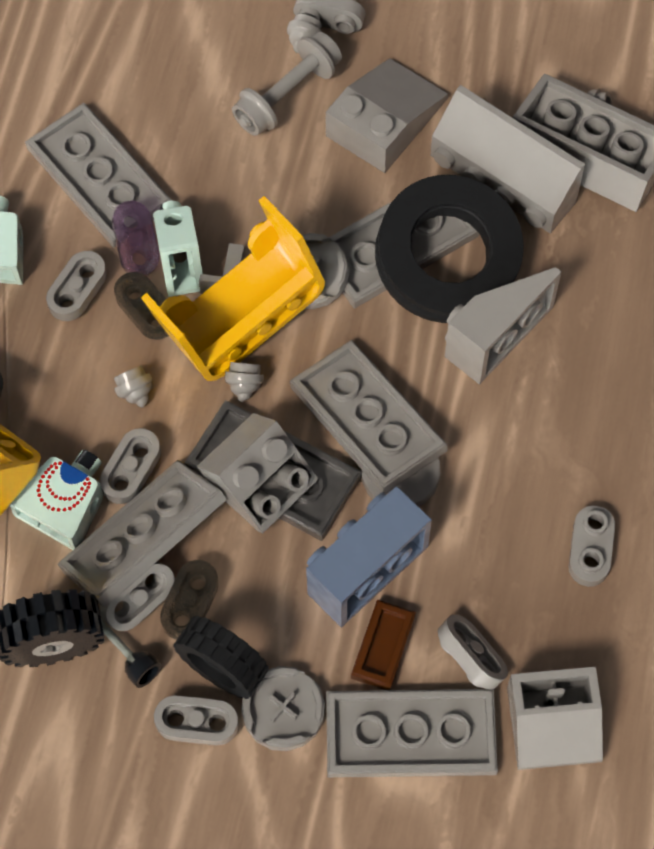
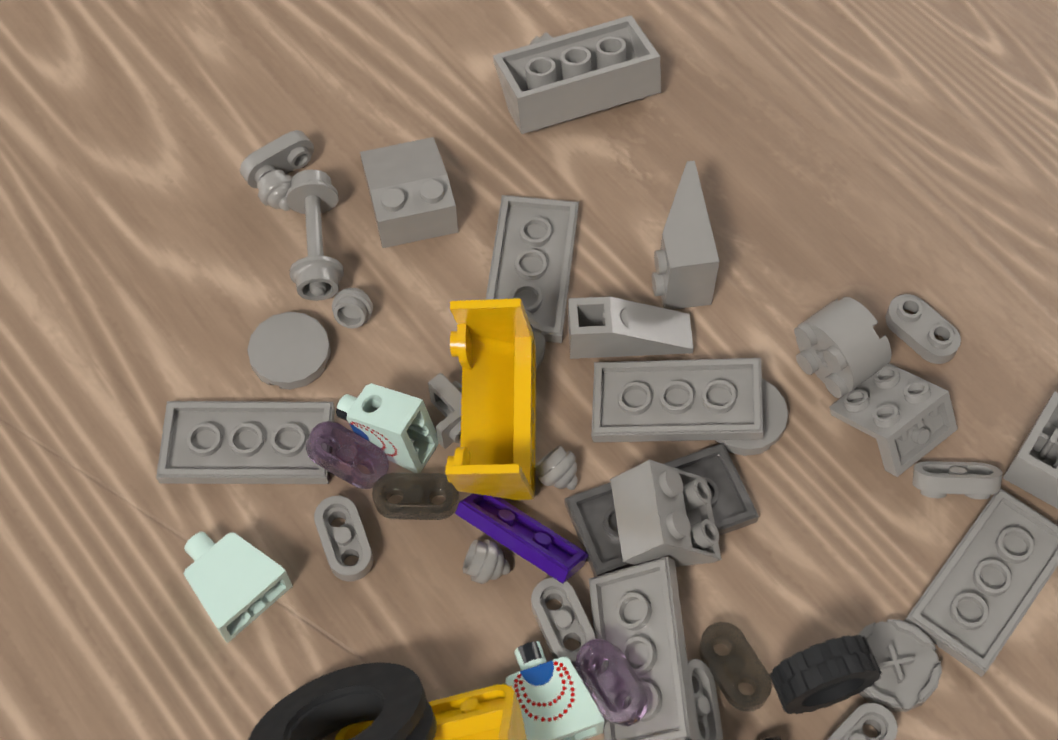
camera: 50 degrees left, 5 degrees down
sand blue brick [306,486,432,628] -> none
reddish brown tile [351,600,416,690] -> none
black tyre [375,175,524,323] -> none
light grey slope [430,85,585,234] -> none
none -> light grey tile [247,312,331,390]
none -> light grey plate [332,287,373,328]
none -> dark purple tile [455,493,588,584]
none -> light grey slope [568,296,693,359]
none -> clear purple plate [575,639,648,726]
none -> light grey brick [794,297,892,398]
none -> light grey bracket [829,364,958,477]

